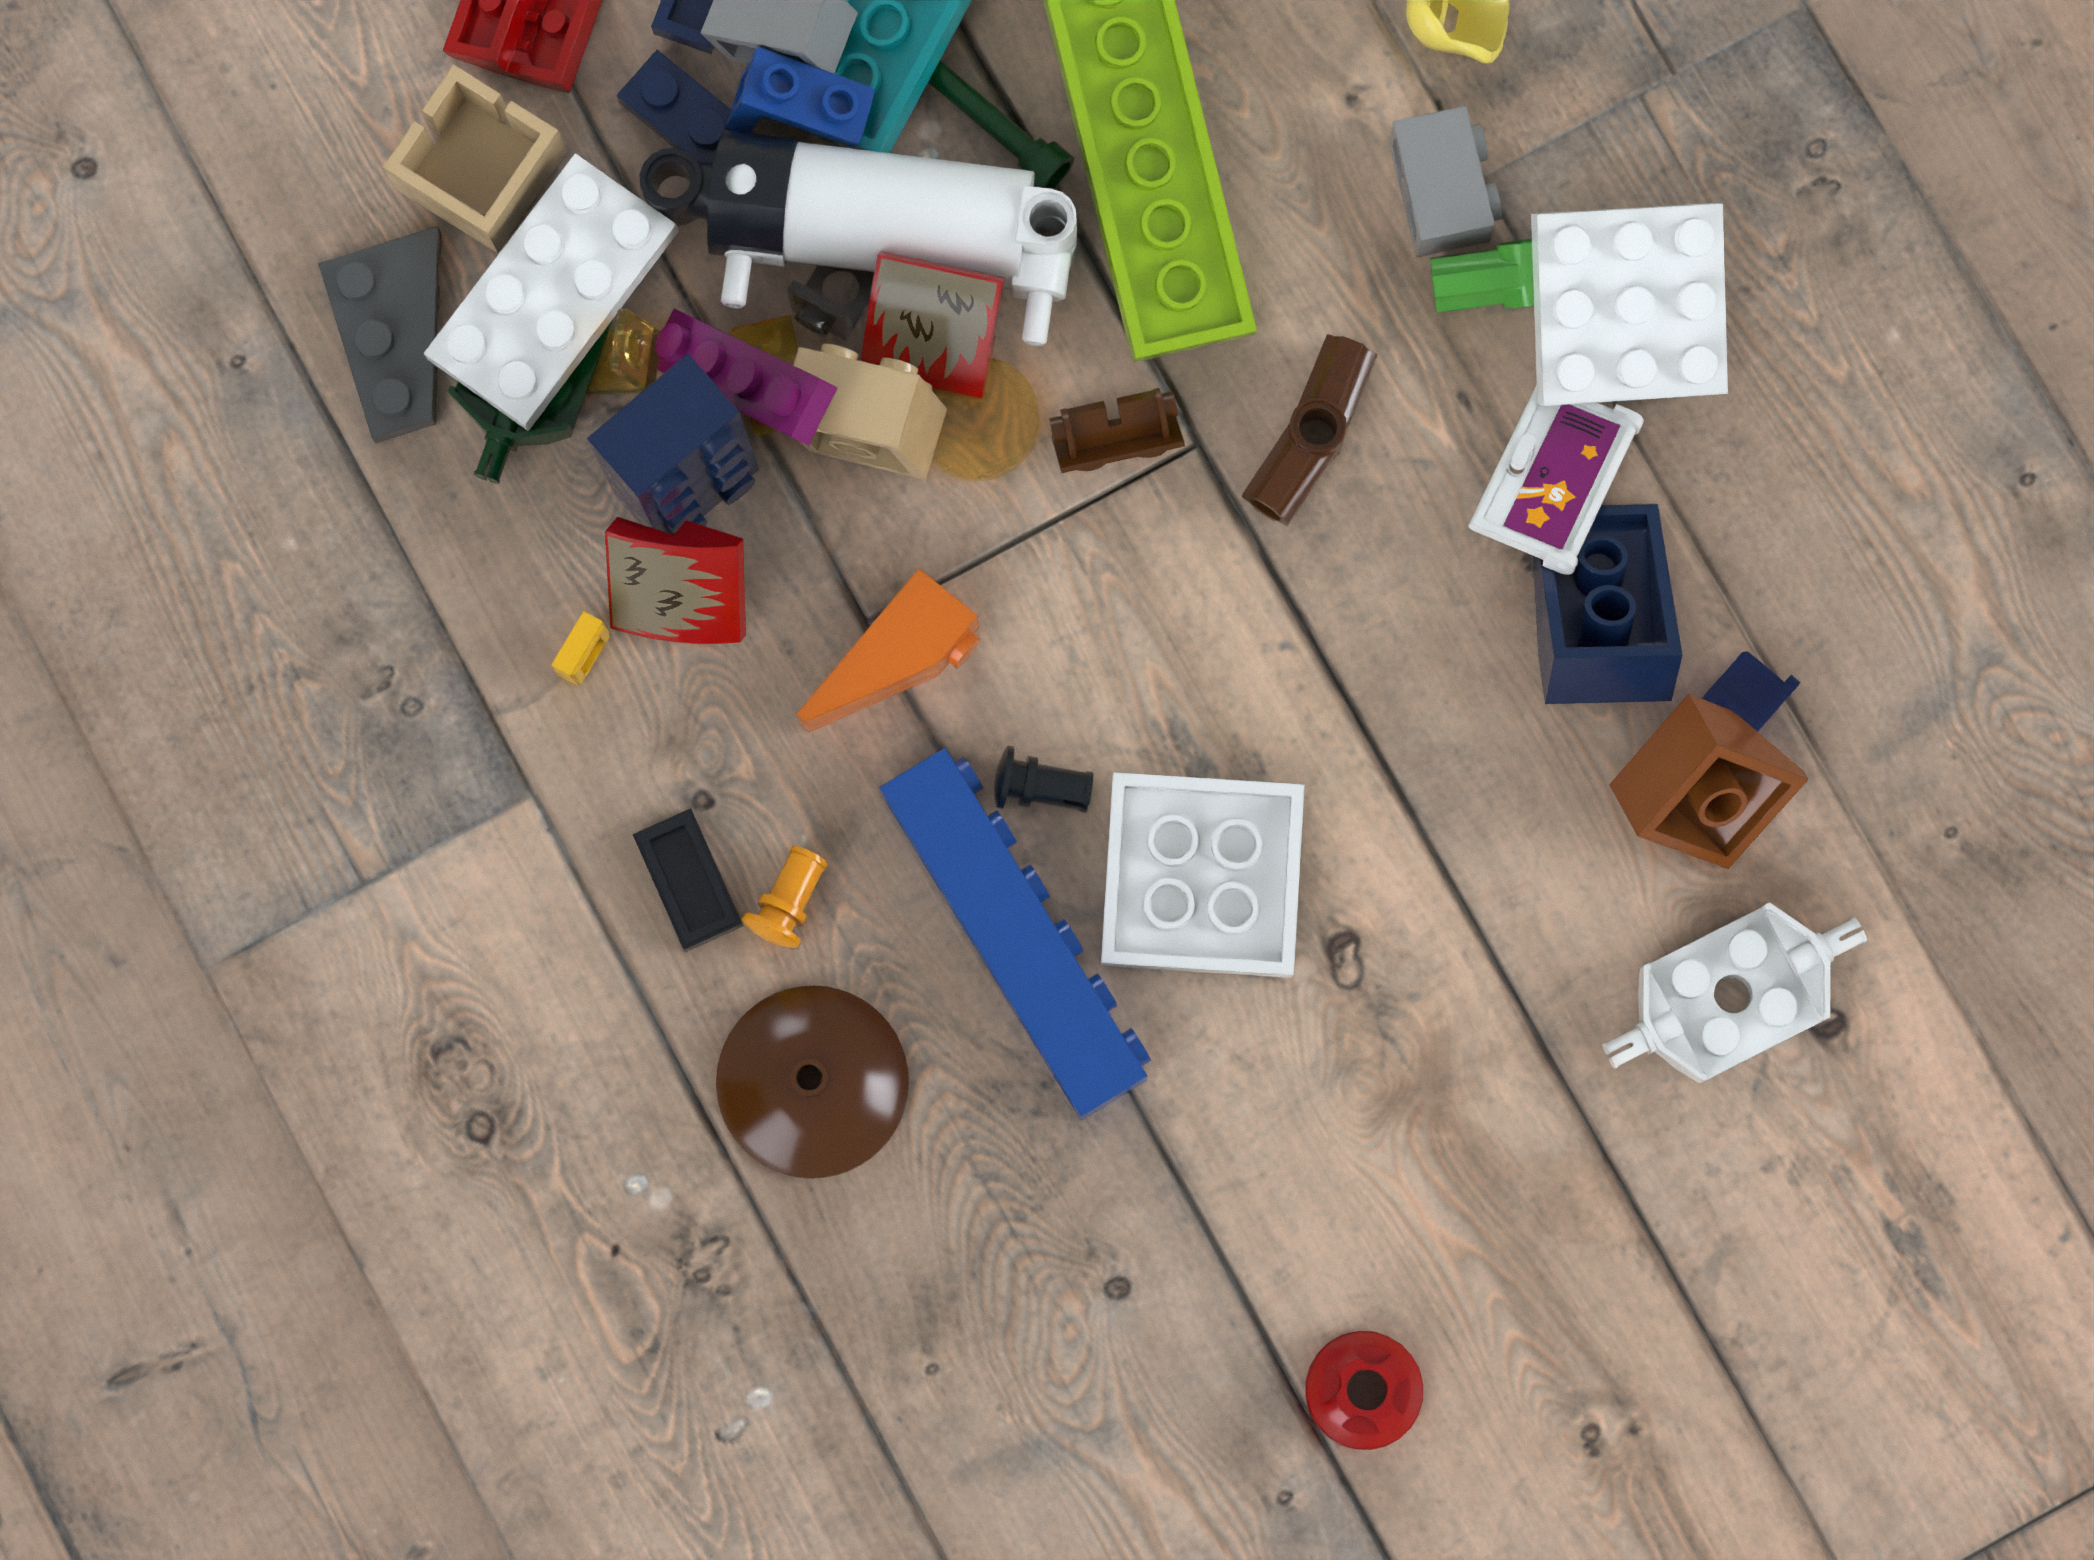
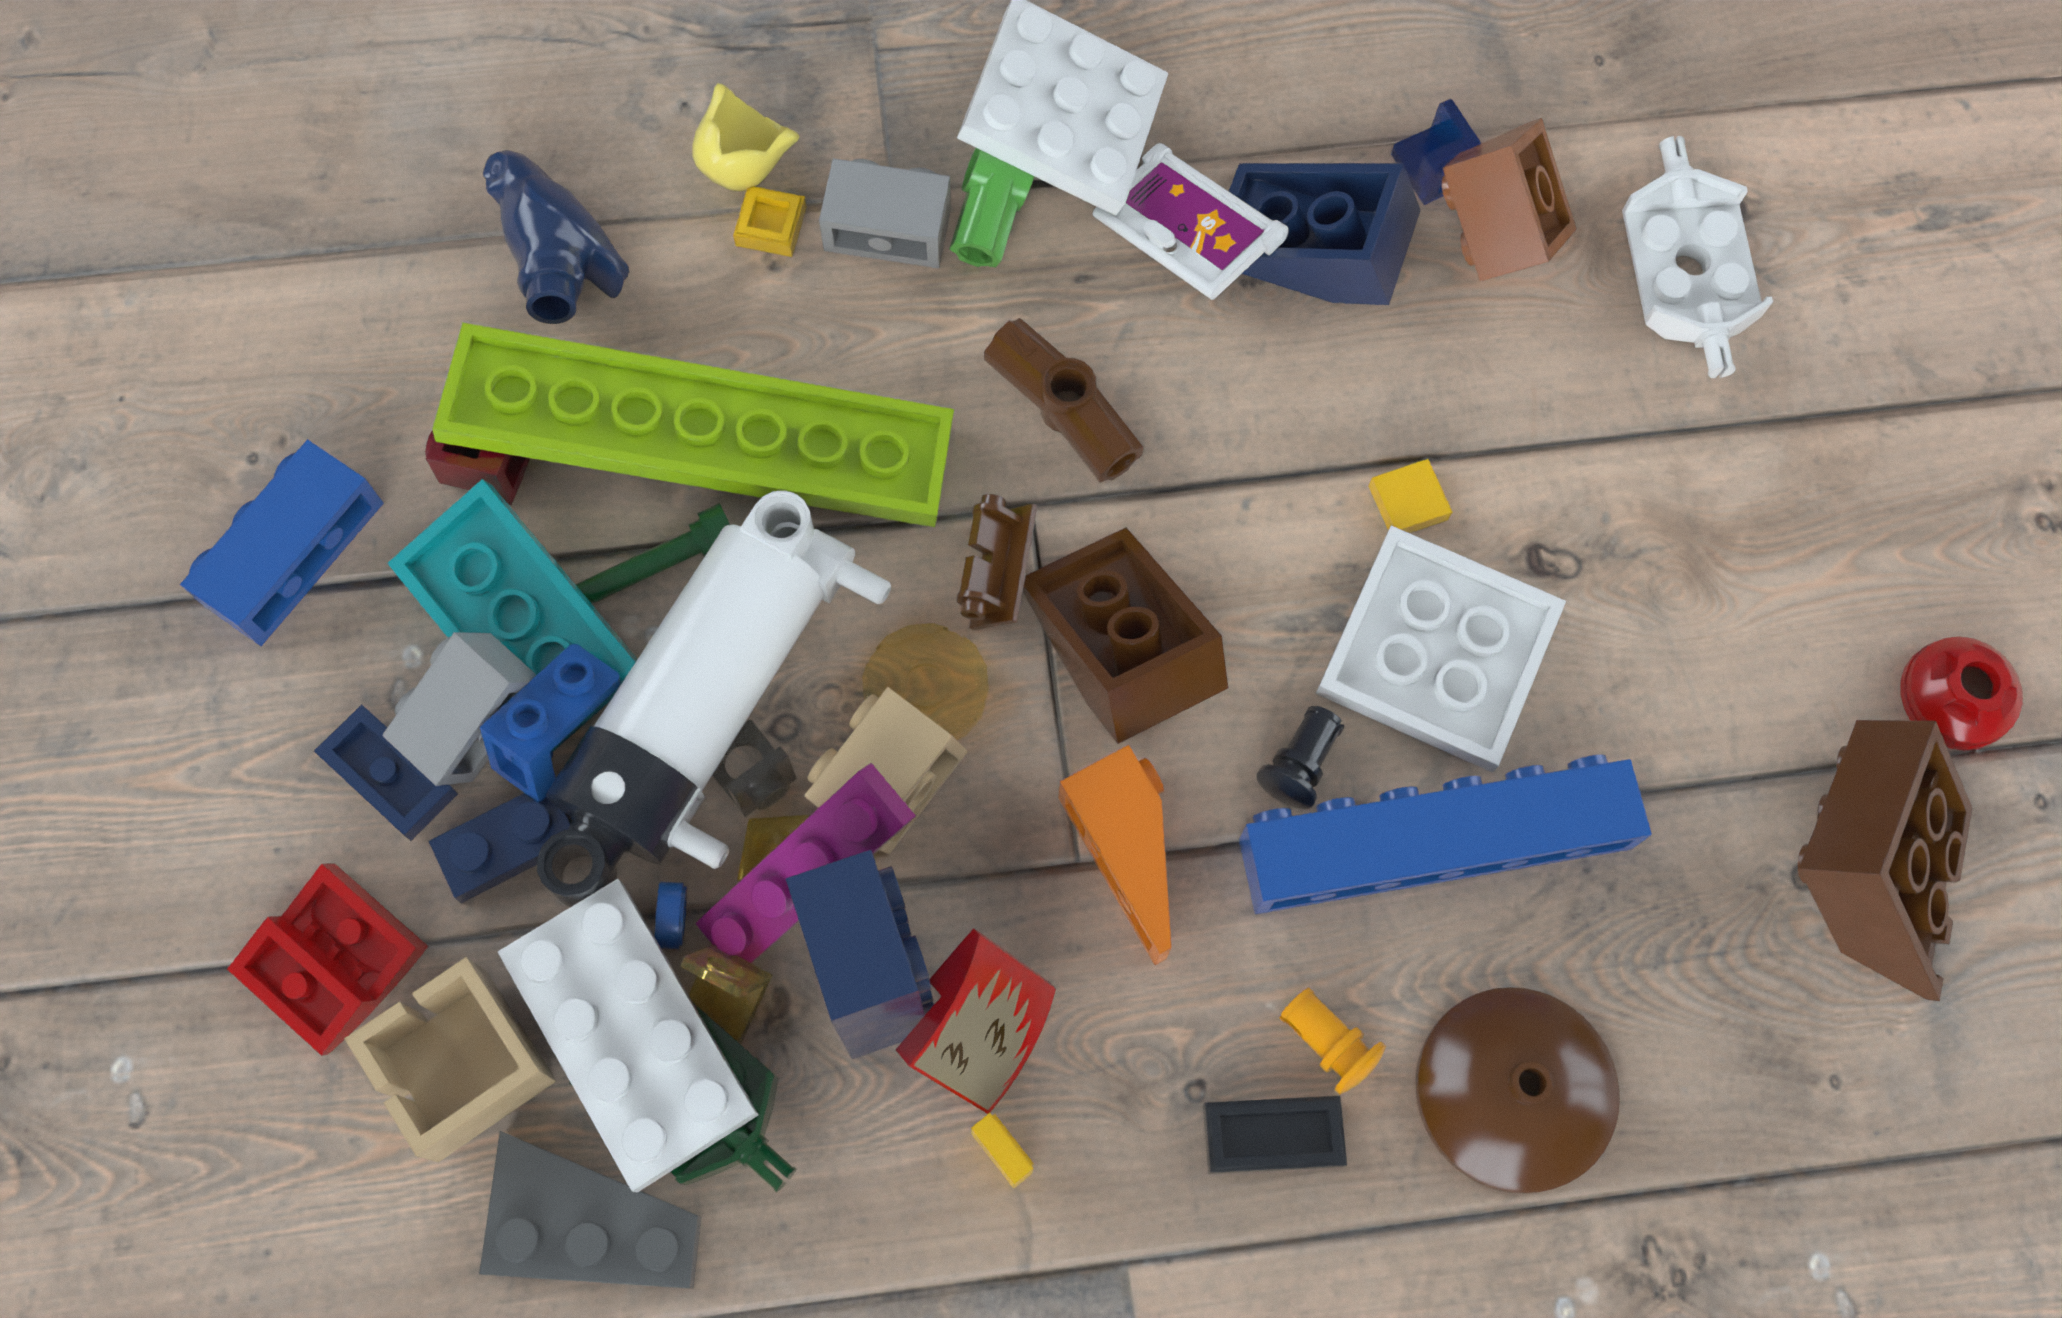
camera: 75 degrees left, 10 degrees down
slope [861,251,1005,399] -> none
none -> blue tile [655,881,687,950]
none -> yellow tile [733,186,807,257]
none -> reddish brown slope [1023,527,1229,744]
none -> yellow tile [1368,459,1453,533]
none -> reddish brown wedge [1798,720,1973,1001]

